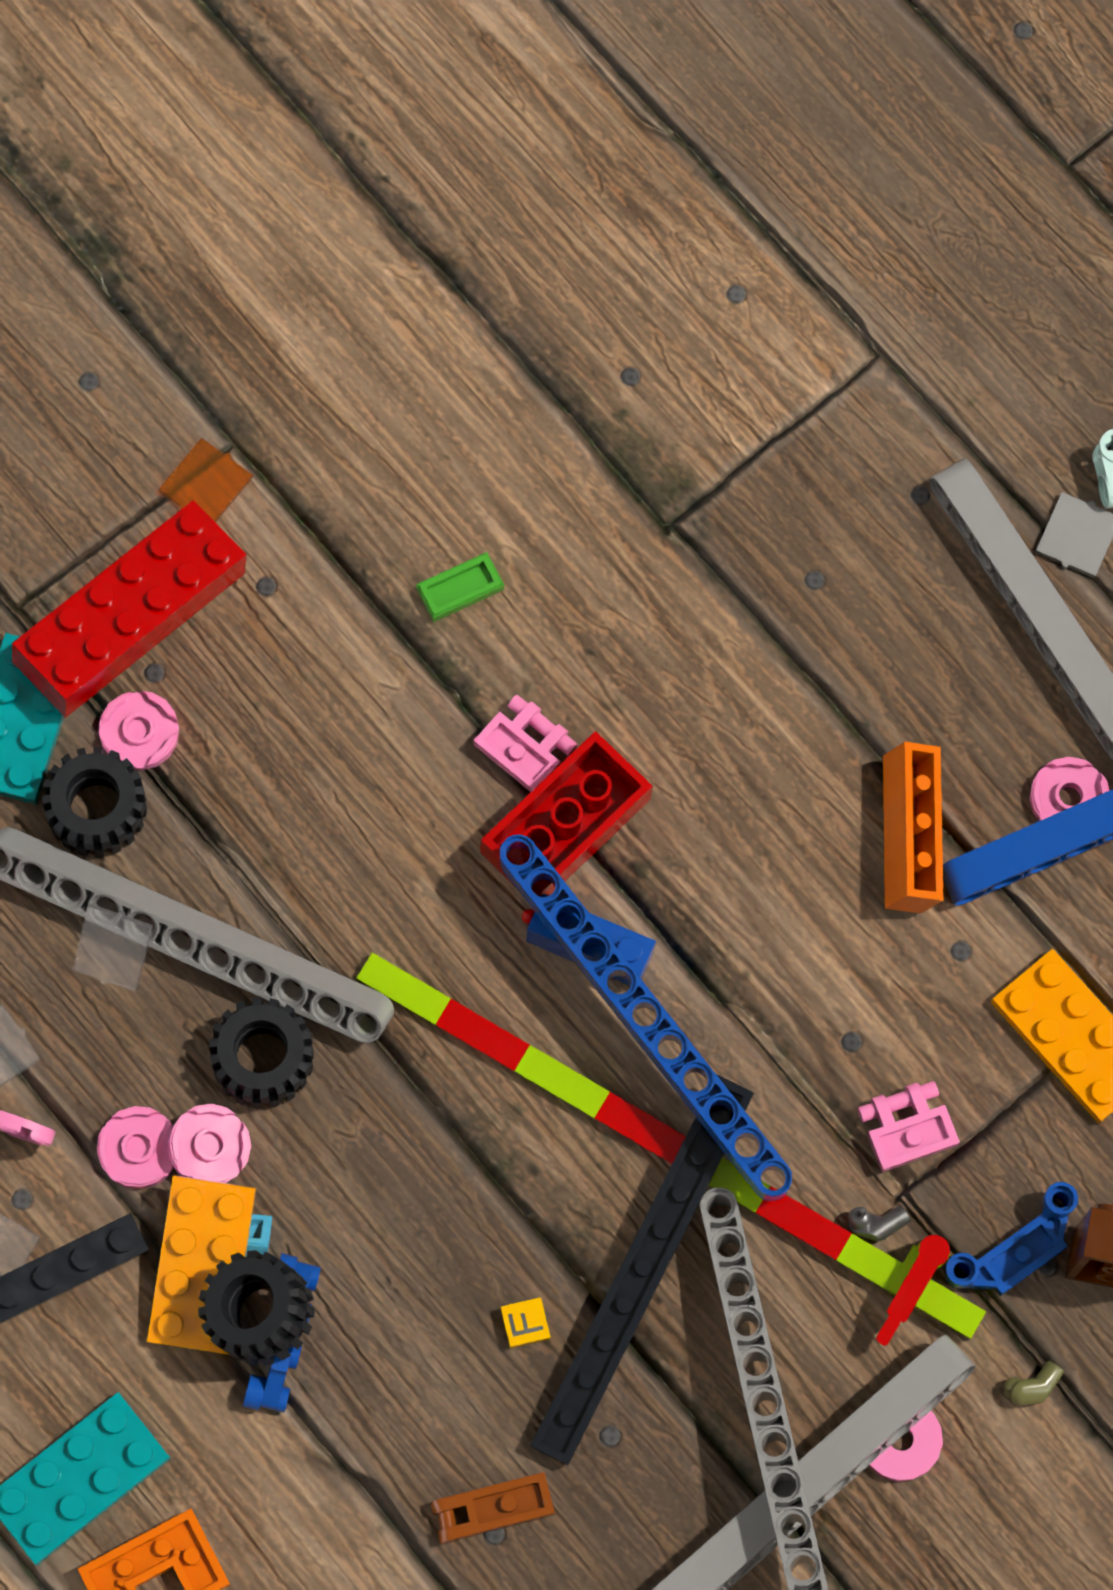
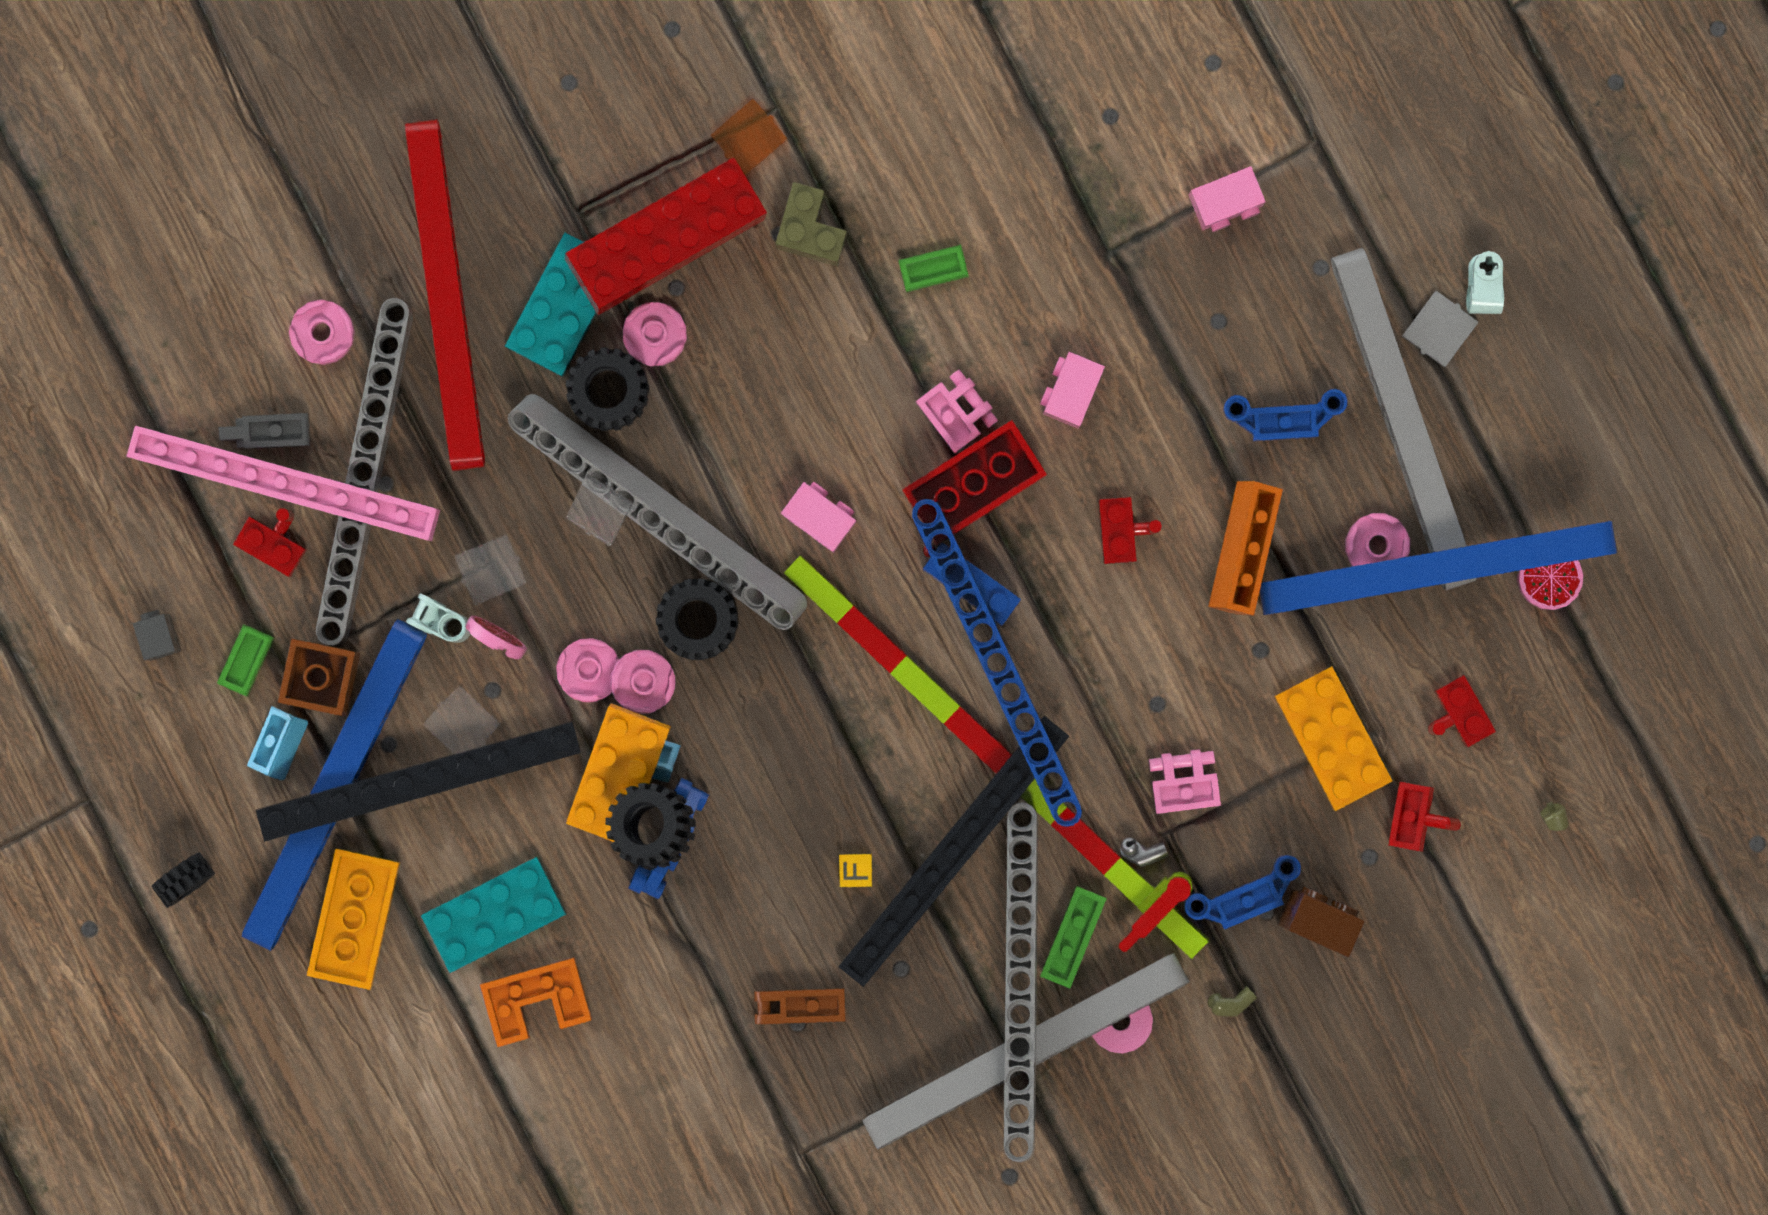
camera: 15 degrees right, 15 degrees up
none -> olive brick [775,182,847,267]
none -> bright pink brick [781,482,856,553]
none -> bright pink brick [1040,352,1105,429]
none -> bright green plate [1040,886,1107,989]
none -> red plate [1098,497,1162,564]
none -> bright pink brick [1188,166,1266,232]
none -> blue plate [1223,389,1347,441]

